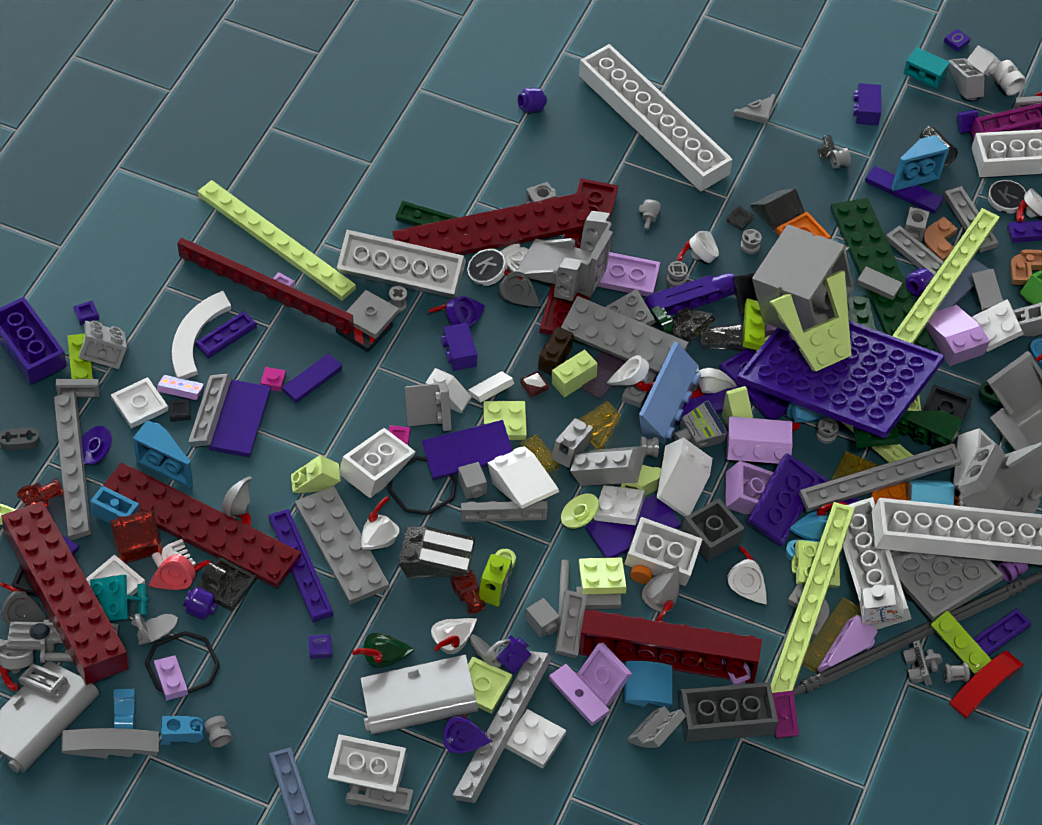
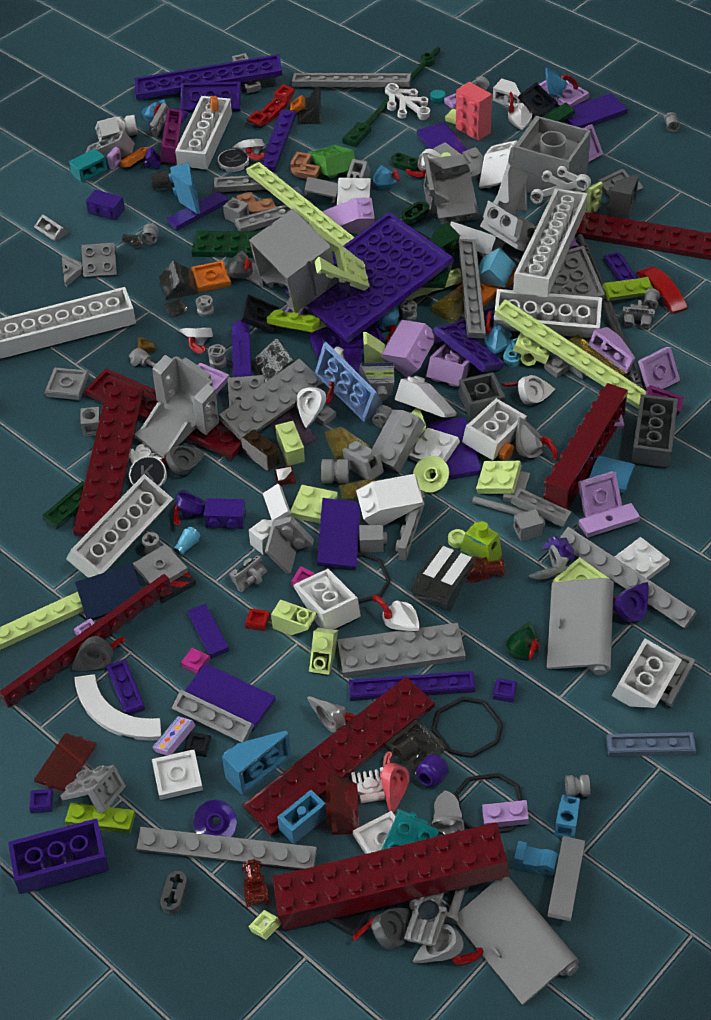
camera: 65 degrees left, 5 degrees down
light grey tile [18,663,68,698] -> none
light grey tile [56,379,100,397] -> none
white piece [431,618,477,654] -> none
light grey slope [626,706,686,748] -> none
dark green plate [651,305,675,334] -> none
clear smoke plant [701,323,743,351] -> none
white torso [860,585,904,625] -> none
dark purple tile [944,28,971,52] -> none
none -> light grey slope [34,214,69,242]
none -> clear red piece [34,733,97,791]
none -> light grey plate [45,368,89,400]
none -> dark grey piece [71,636,125,671]
none -> dark blue tile [75,564,141,620]
none -> light grey bracket [81,242,117,278]
none -> lavender tile [107,147,122,170]
none -> orange tile [119,147,150,167]
none -> pearl gold tile [138,337,156,353]
none -> medium azure cone [174,527,201,556]
none -> light grey hips [229,555,267,592]
none -> red tile [245,608,270,631]
none -> yellowish green slope [271,600,317,635]
none -> light grey wheel [321,459,349,484]
none -> black piece [432,697,503,757]
none -> lavender tile [638,347,680,390]

